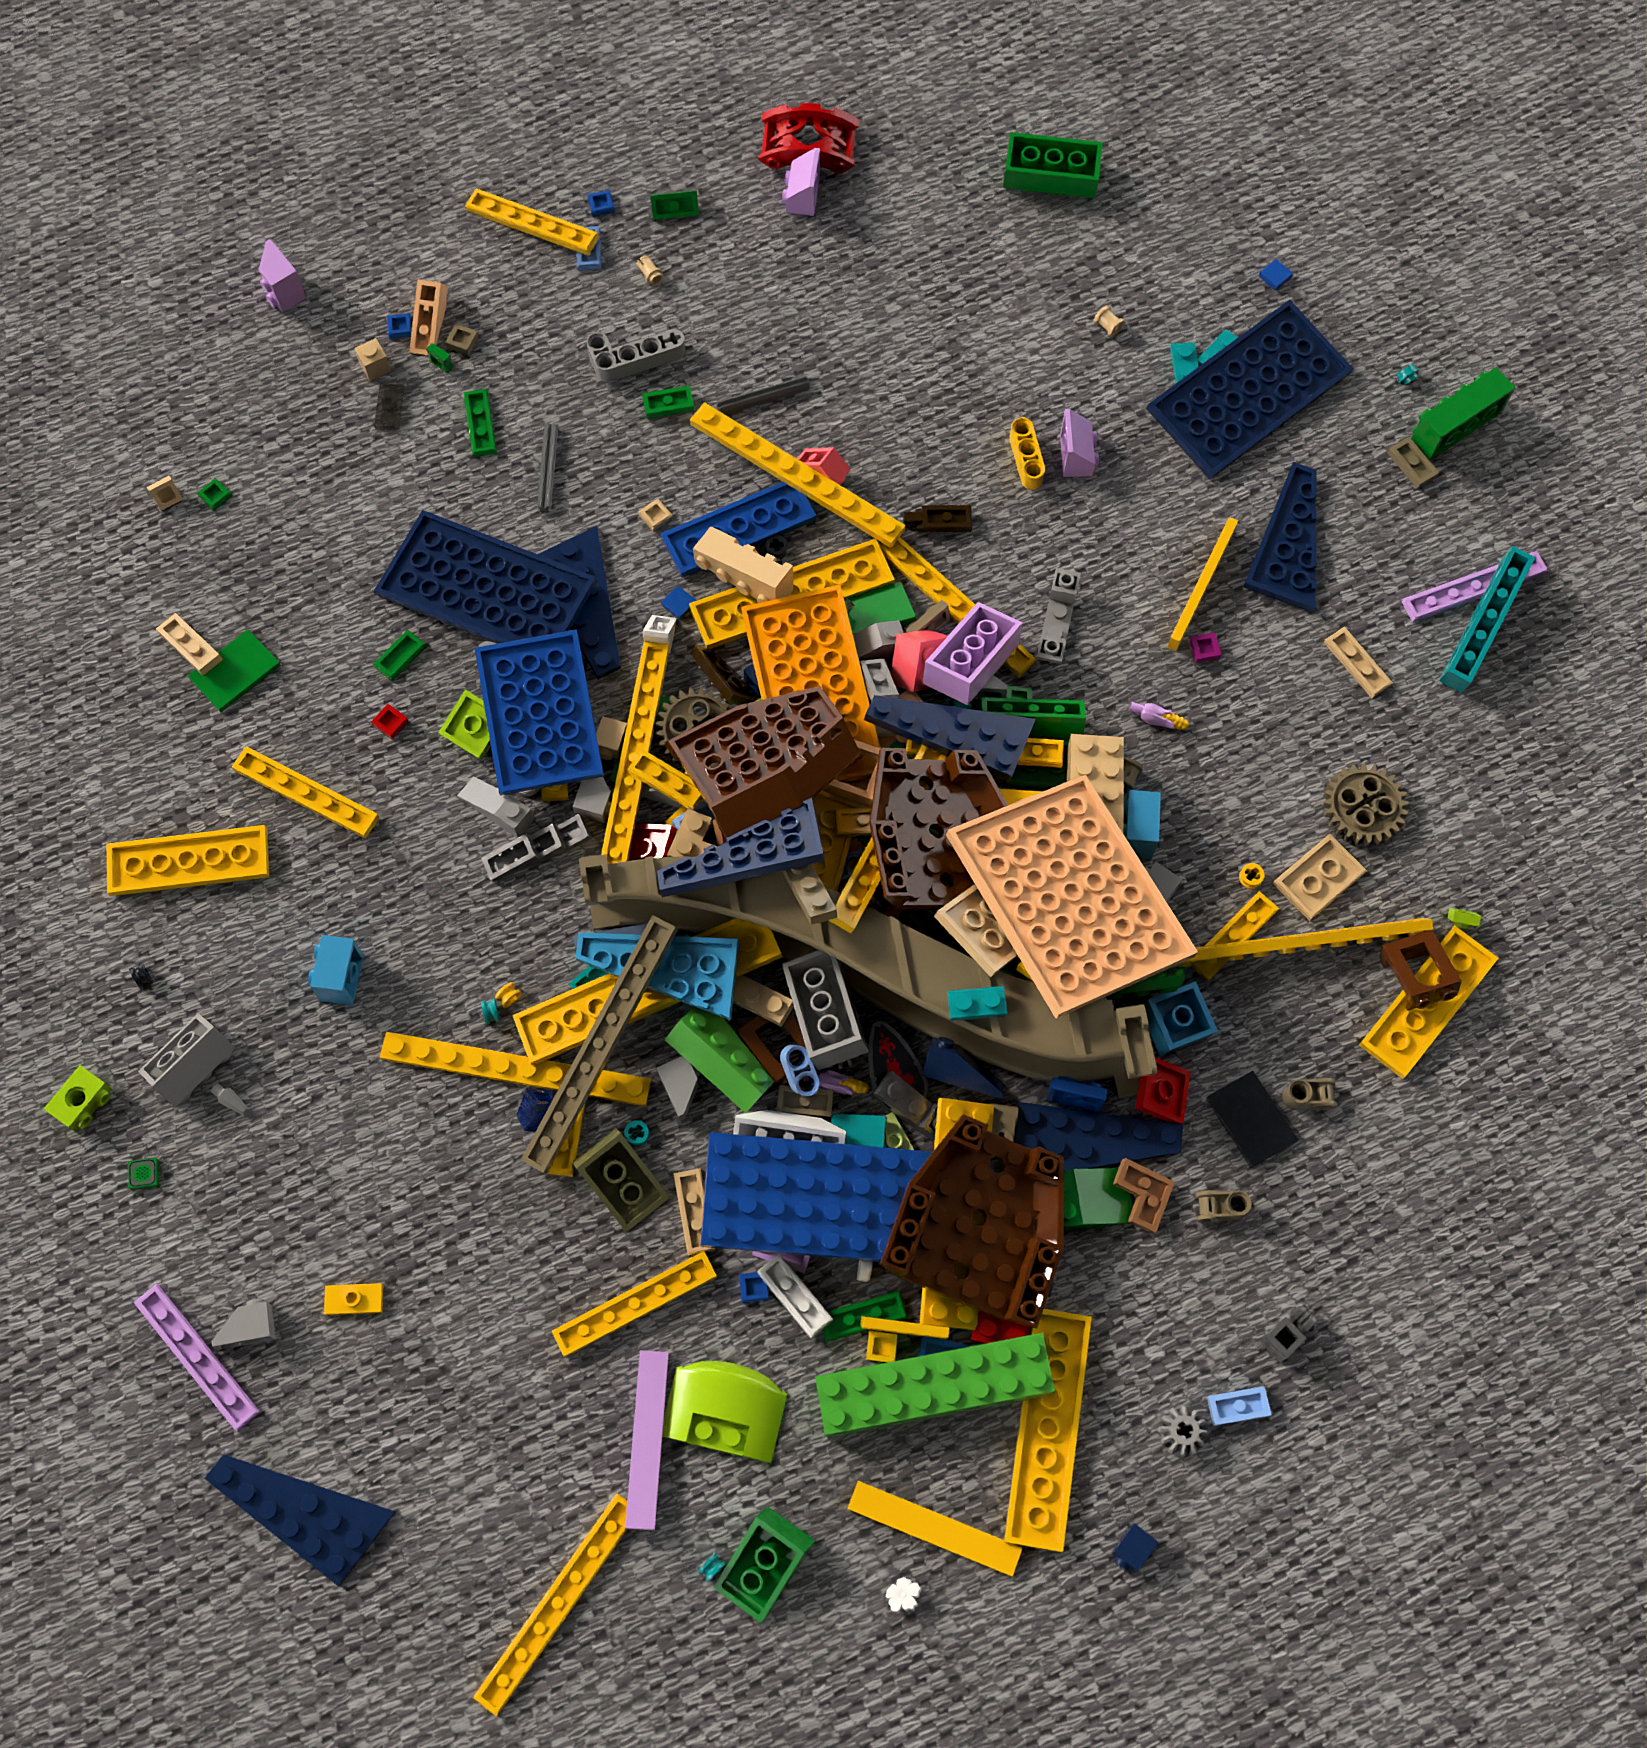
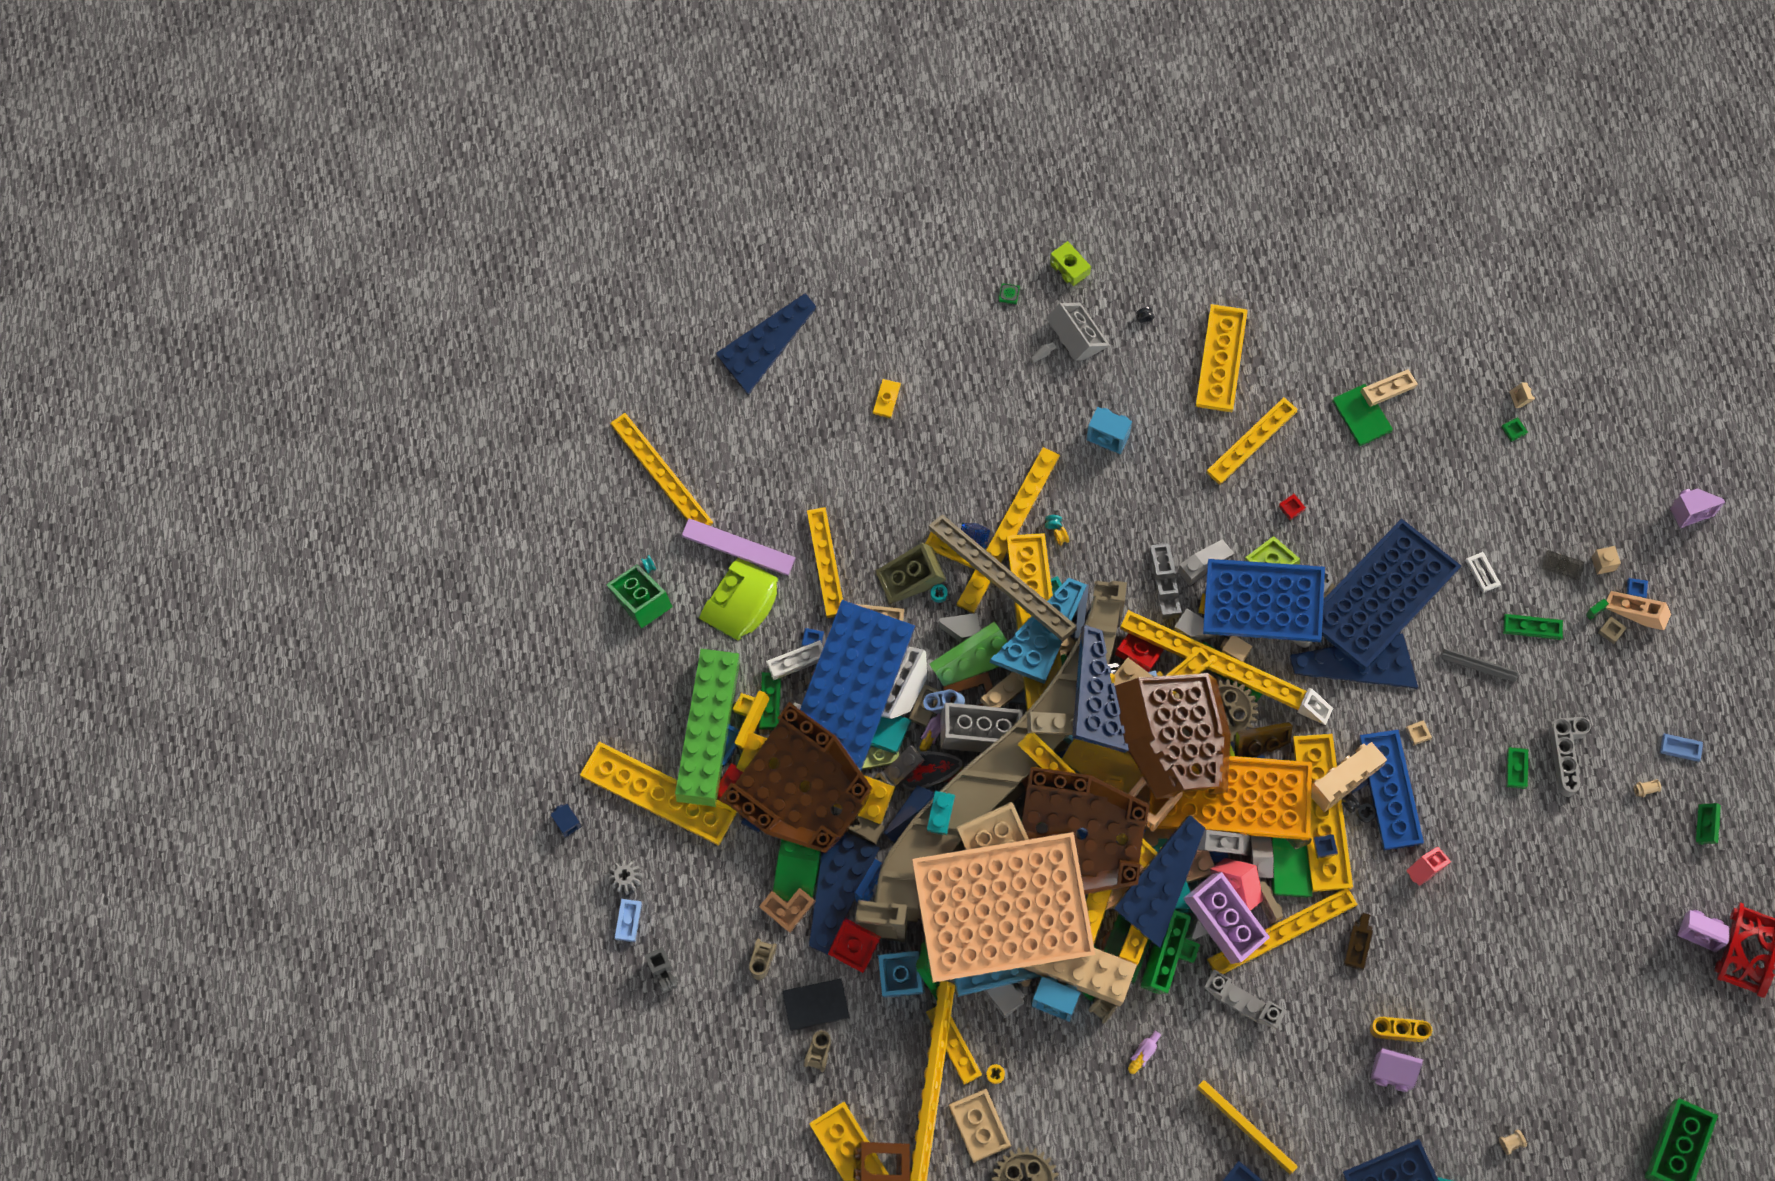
camera: 110 degrees right, 0 degrees up
lavender tile [134,1283,261,1432] -> none
light grey slope [212,1299,276,1350] -> none
green tile [373,629,427,681] -> none
yellow tile [465,189,599,256] -> none
blue tile [587,190,615,217] -> none
blue tile [661,586,697,620] -> none
yellow plate [690,402,905,548] -> none
dark grey axle [717,376,810,415] -> none
yellow tile [848,1481,1022,1577] -> none
white plant [886,1577,922,1614] -> none
magenta plate [1189,632,1222,664] -> none
none -> dark blue plate [1313,834,1338,859]
none -> white tile [1465,552,1501,593]

